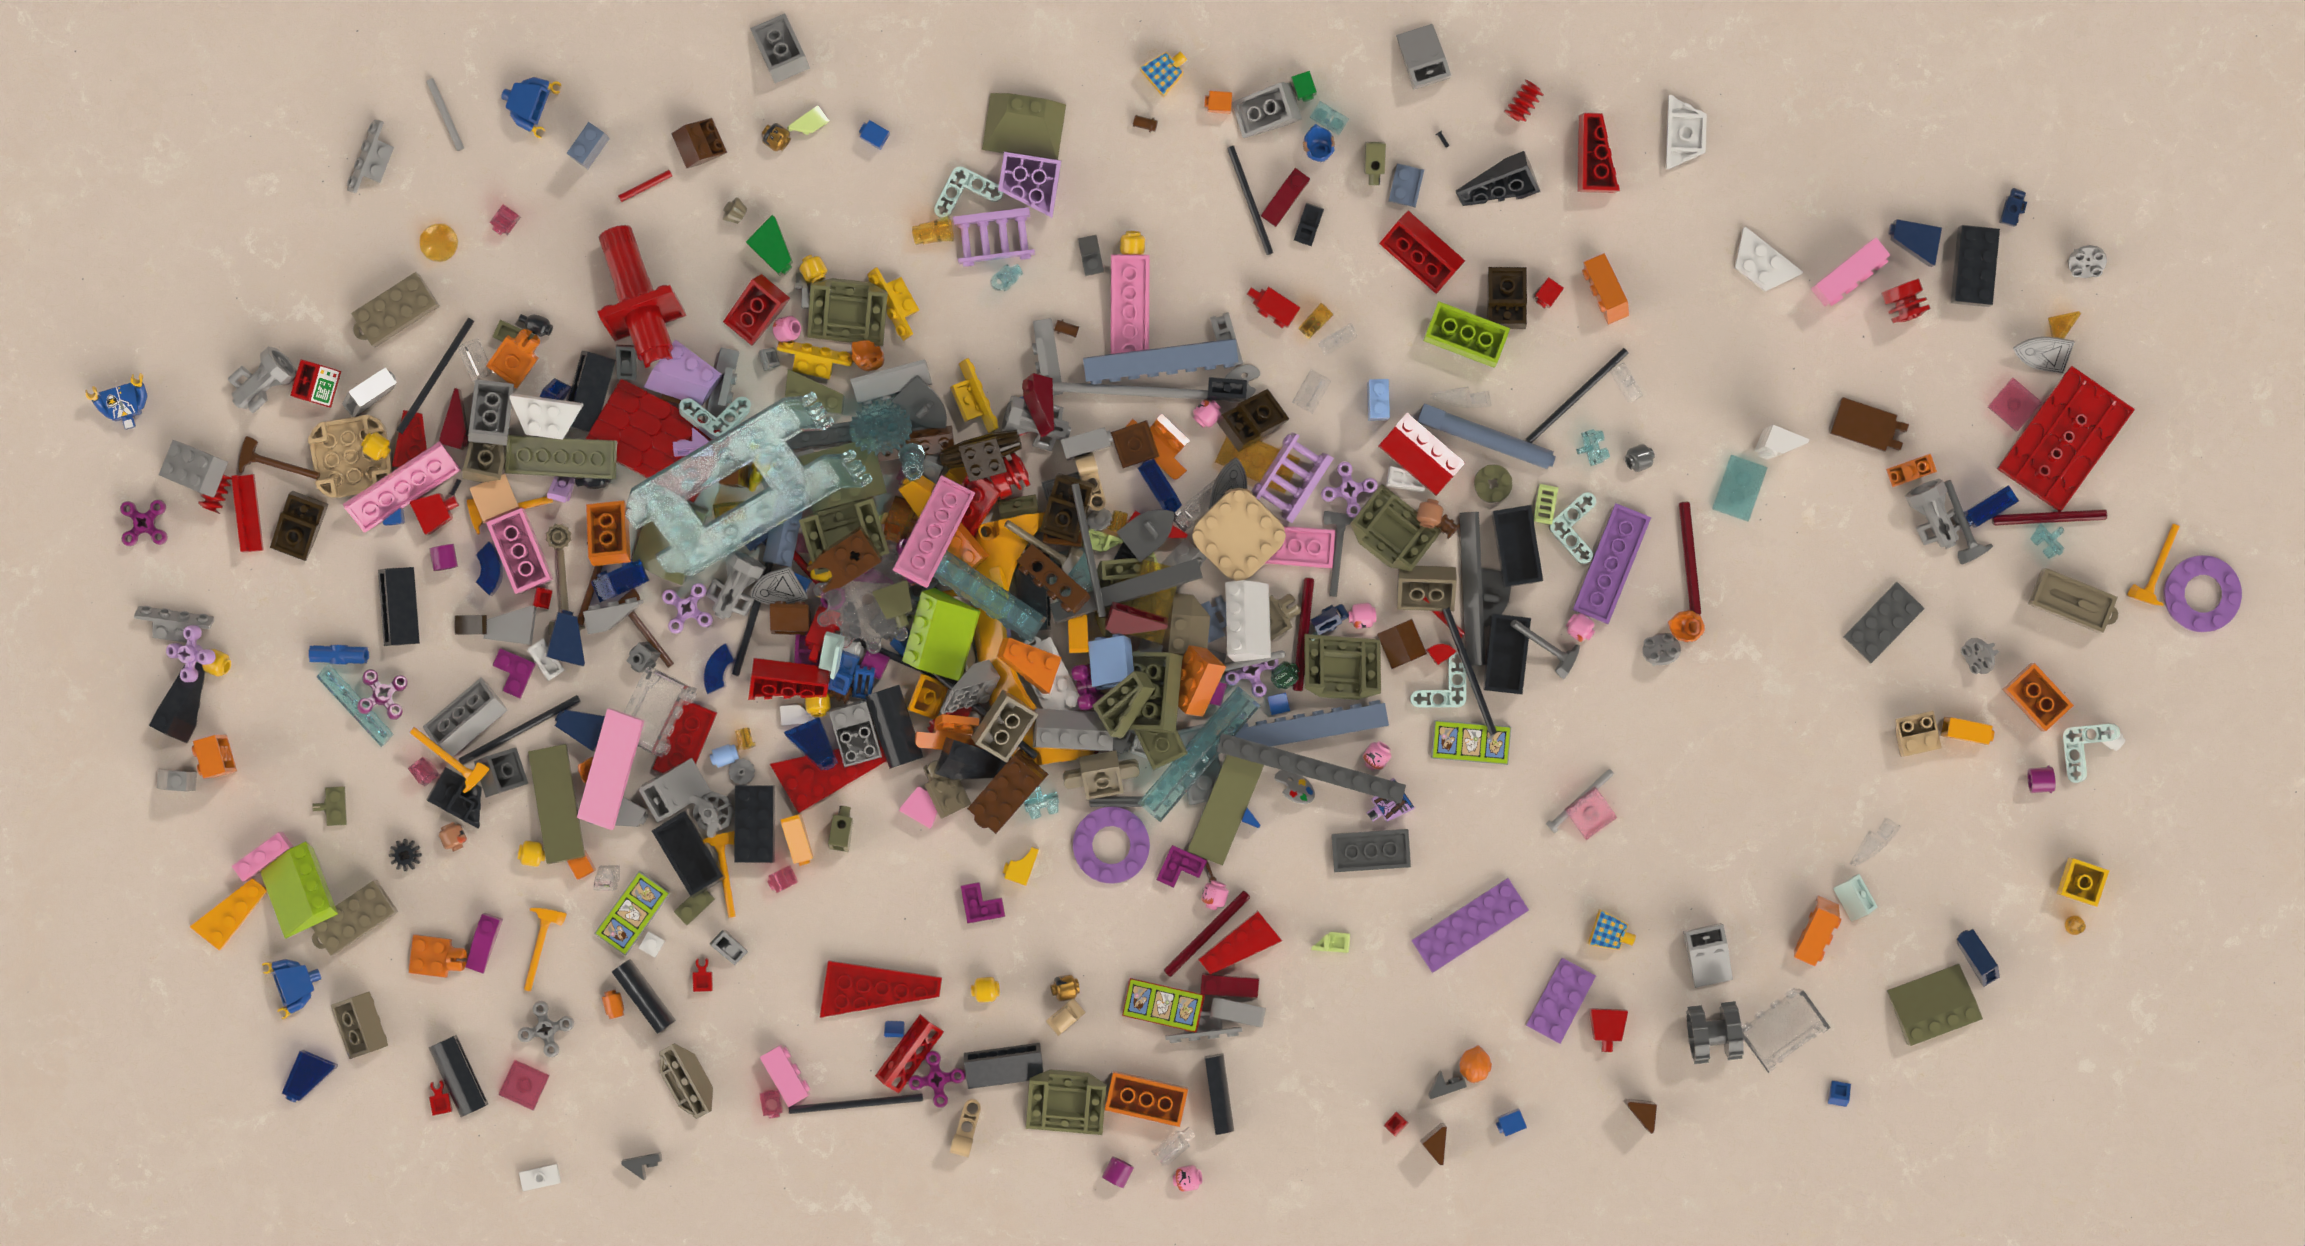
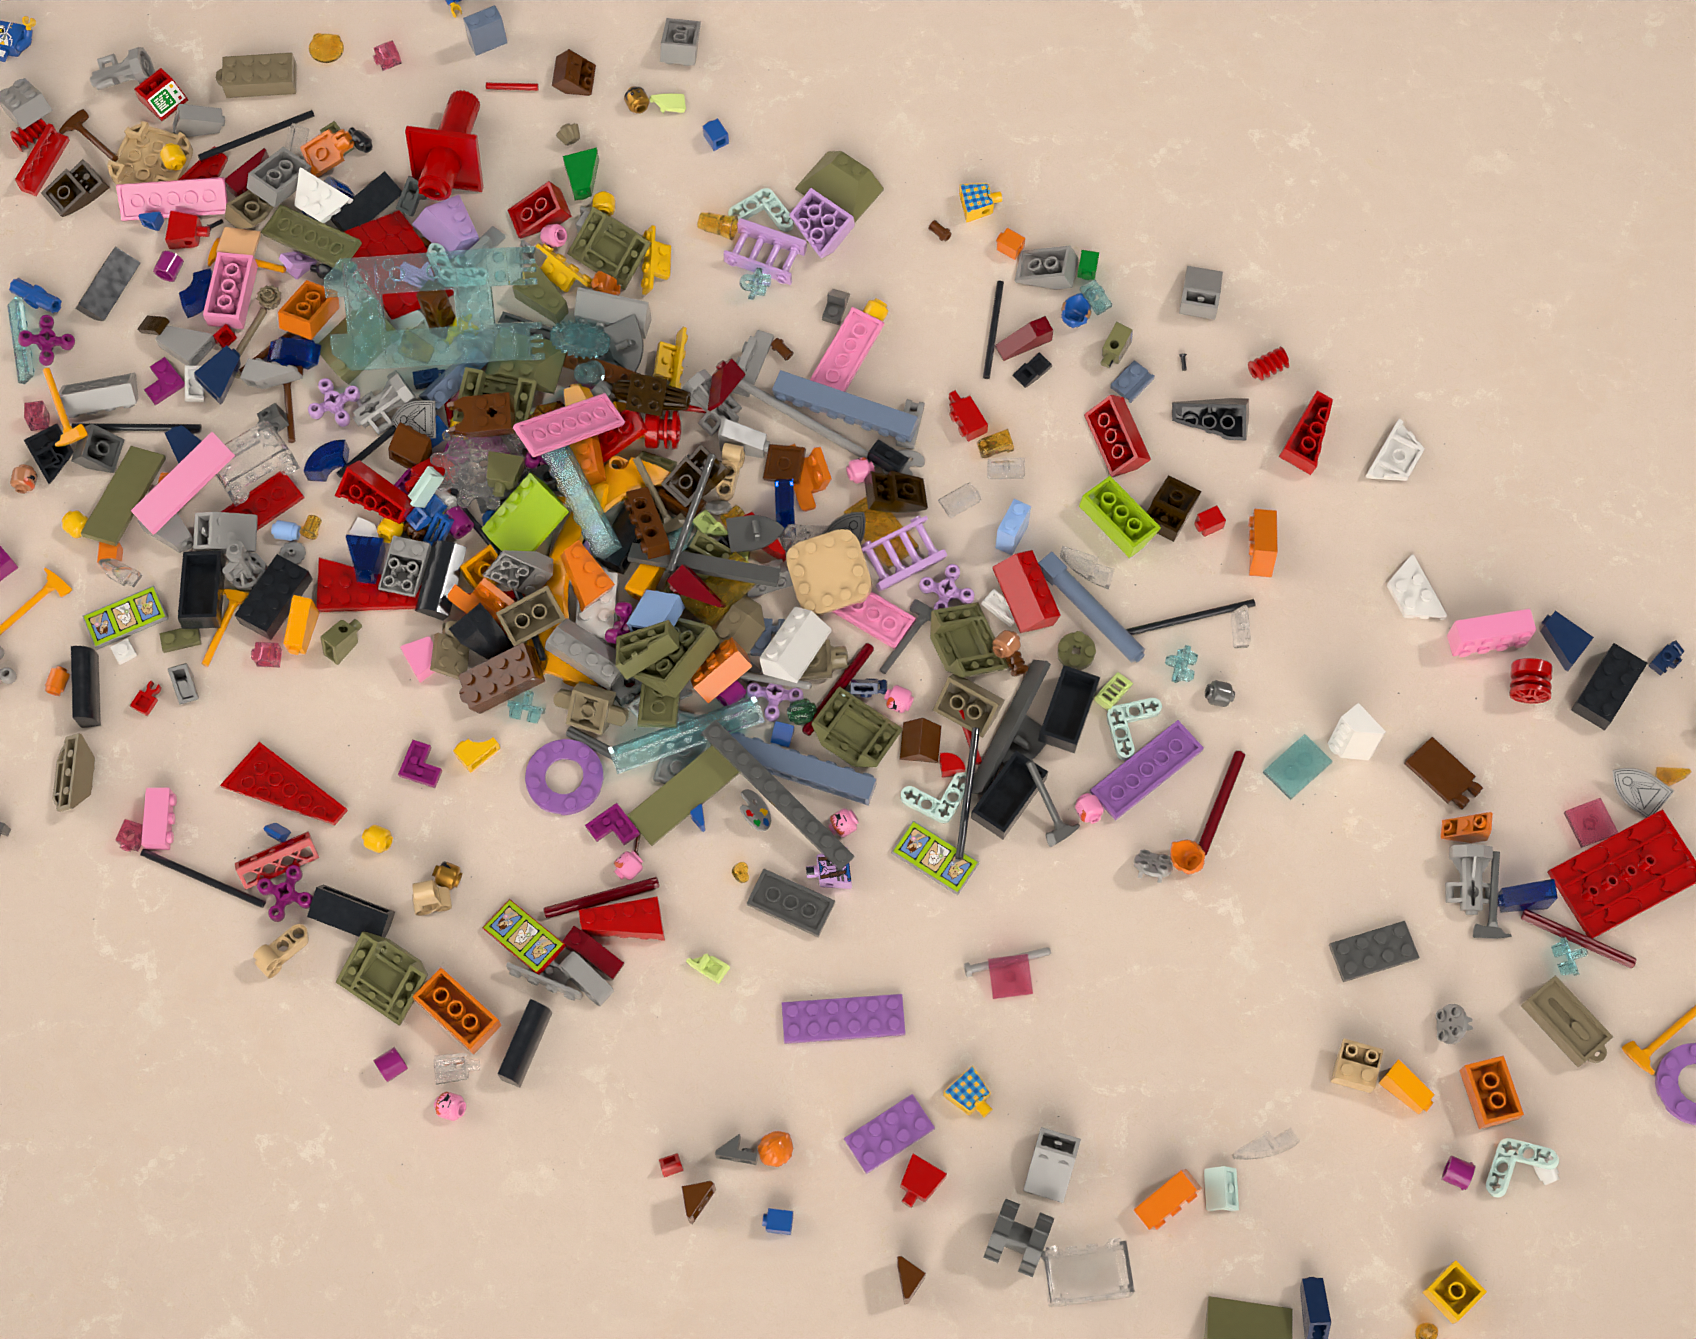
camera: 30 degrees right, 20 degrees down
none -> clear yellow piece [732,862,749,883]

